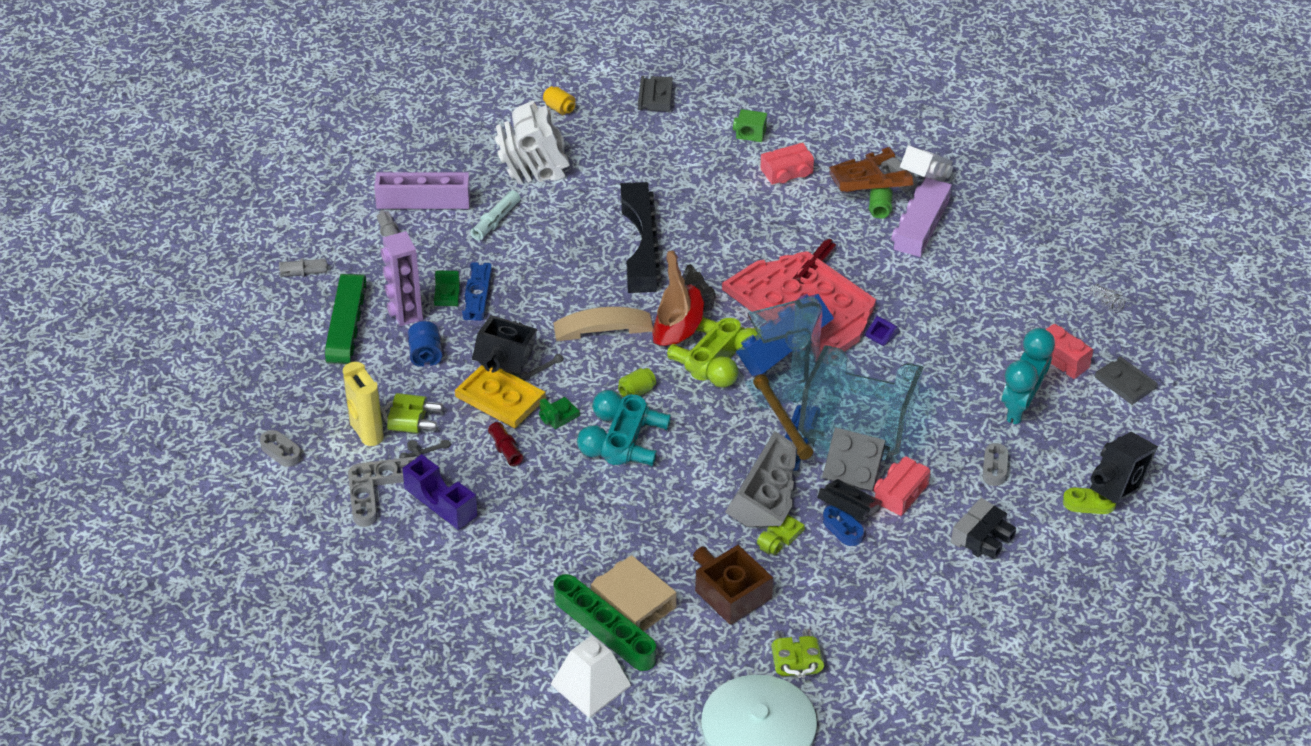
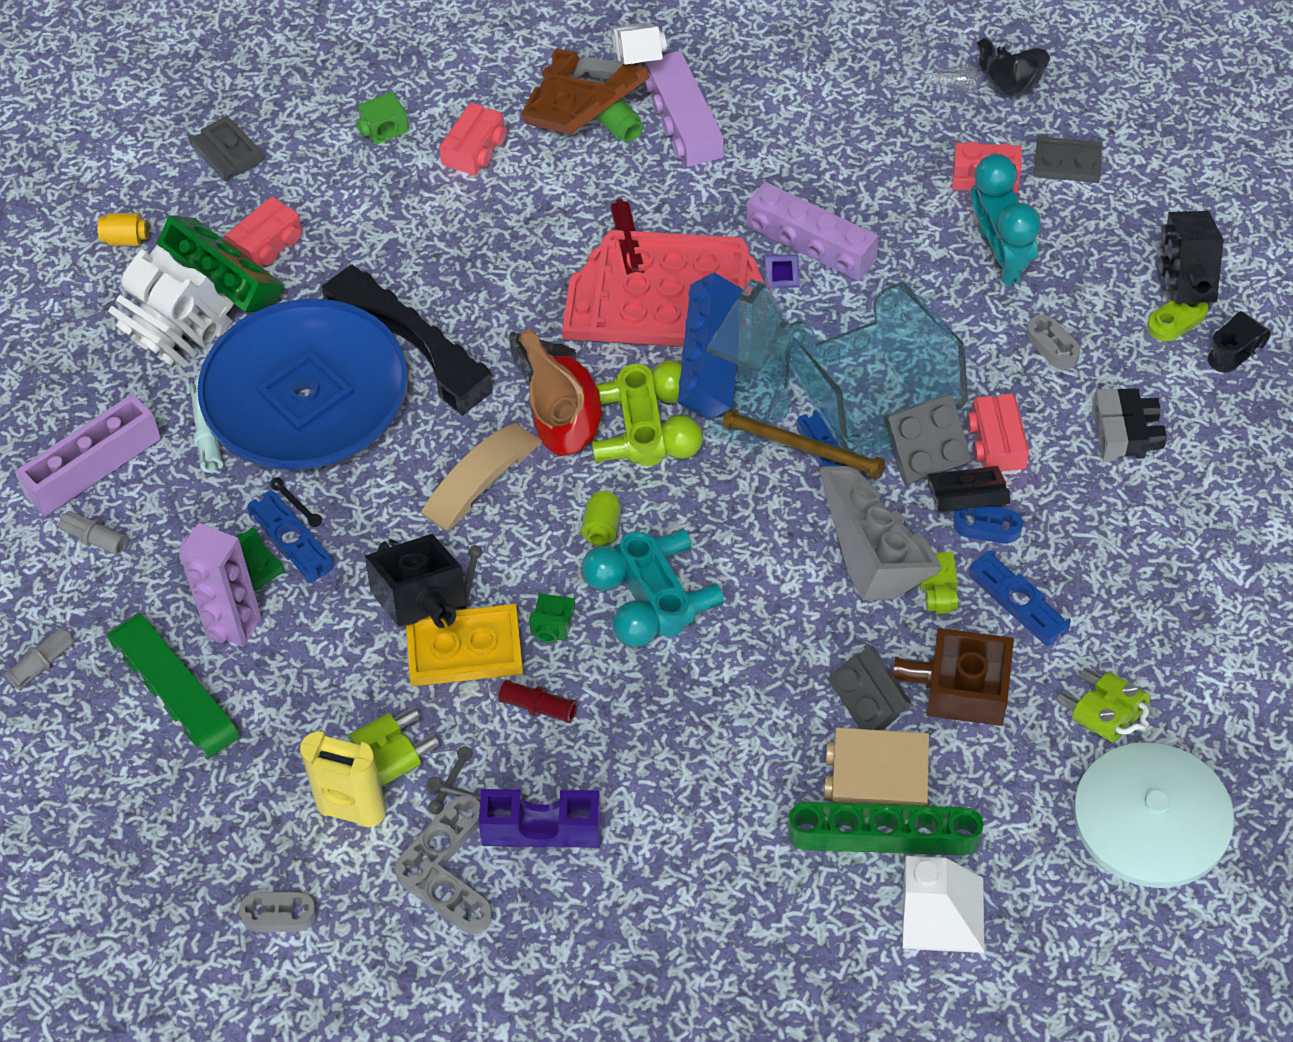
camera: 40 degrees left, 10 degrees up
blue wheel [407,321,442,367] -> none
none -> green brick [156,215,285,313]
none -> blue dish [197,299,408,470]
none -> coral brick [224,196,303,267]
none -> black hinge [270,477,322,527]
none -> lavender brick [746,182,879,281]
none -> dark grey plate [827,644,913,730]
none -> blue piece [969,550,1071,646]
none -> black piece [977,37,1050,97]
none -> black piece [1207,311,1271,373]

